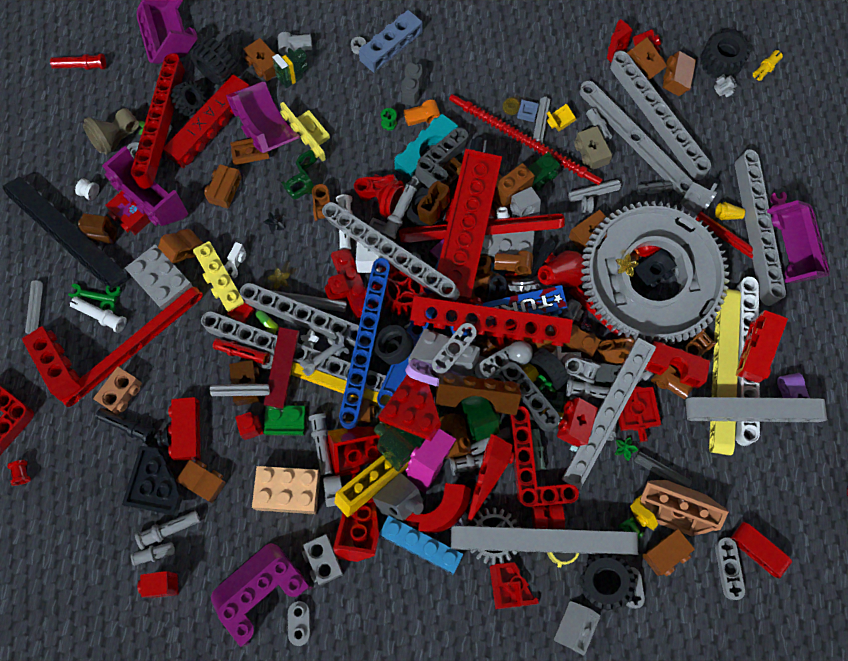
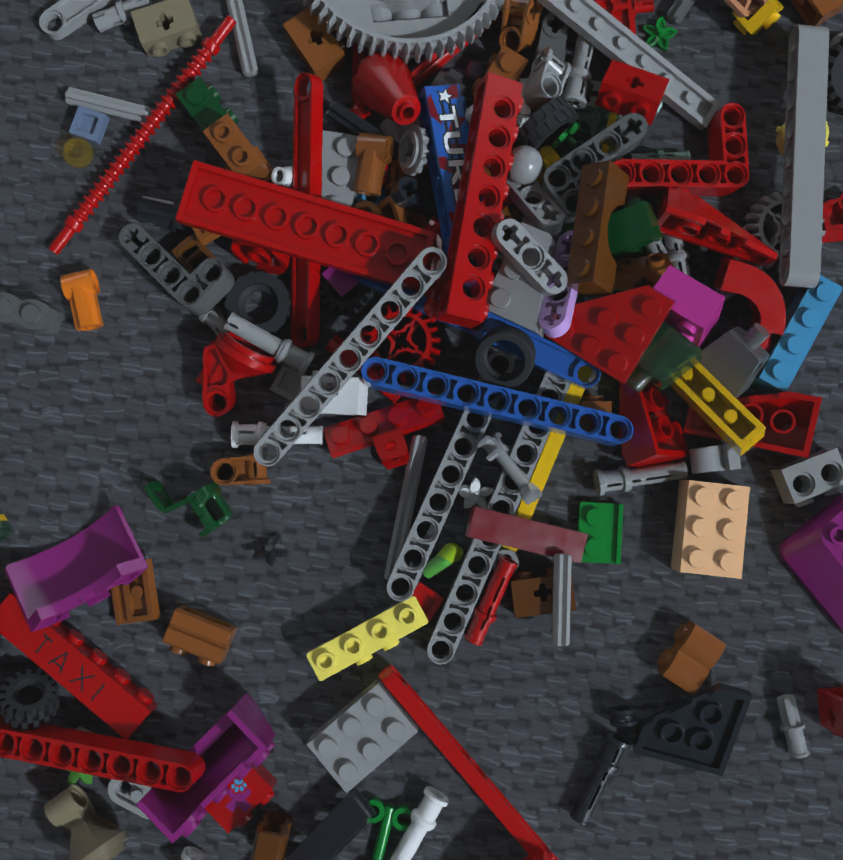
camera: 85 degrees left, 15 degrees up
nougat brick [93,366,142,415] -> none
light grey pin [135,510,200,550] -> none
dark orange brick [158,229,204,263] -> none
red brick [168,397,201,462] -> none
white plate [224,242,246,278] -> none
red brick [235,412,264,440] -> none
clear yellow plant [268,268,290,289] -> none
light yellow bracket [280,102,330,162] -> none
green bush [381,108,397,131] -> none
teal arch [394,114,458,181] -> none
reddish brown brick [417,181,450,226] -> none
light grey brick [510,187,541,218] -> none
red wheel [531,504,565,530] -> none
yellow bracket [546,103,577,131] -> none
light grey bush [581,196,594,213] -> none
green bush [618,517,645,539] -> none

